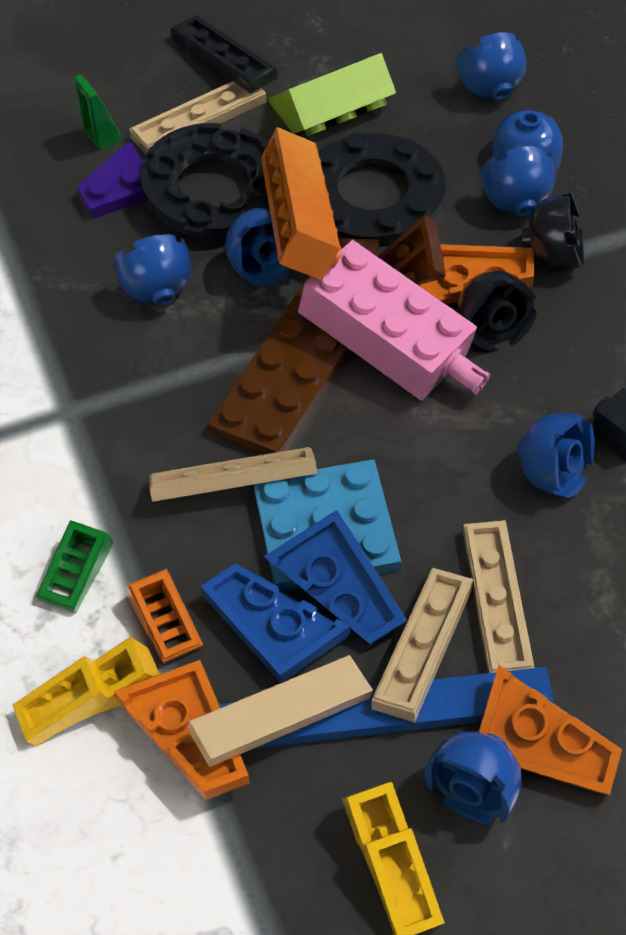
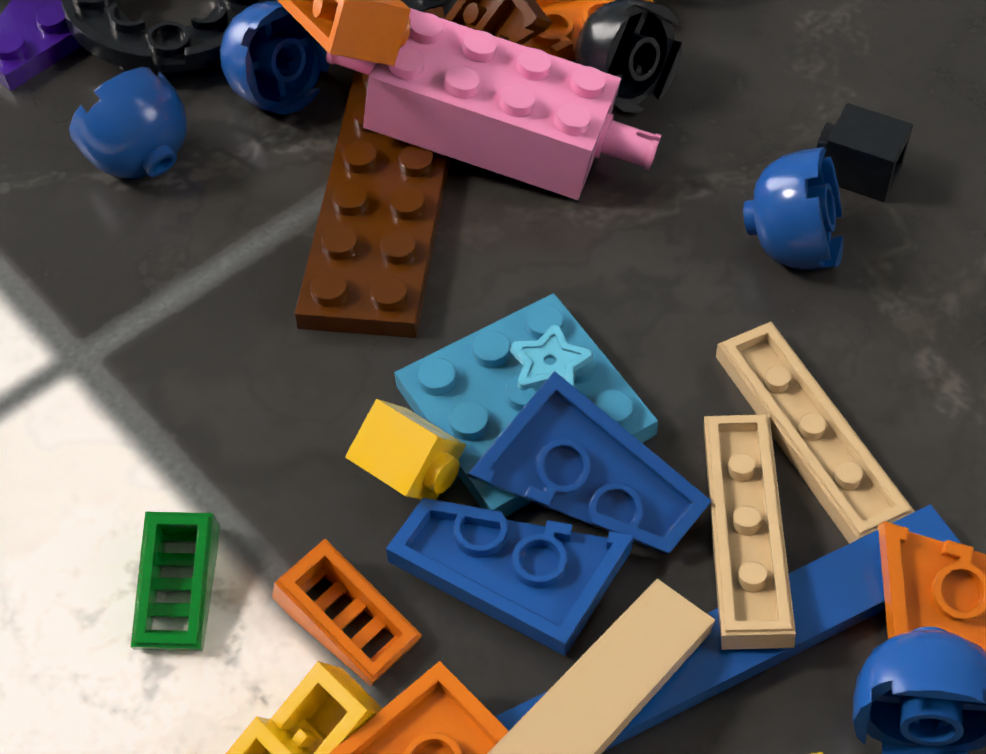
camera: 20 degrees left, 0 degrees up
tan tile [149,447,318,502] -> none
none -> yellow brick [345,399,466,500]
none -> medium azure plate [510,325,593,391]

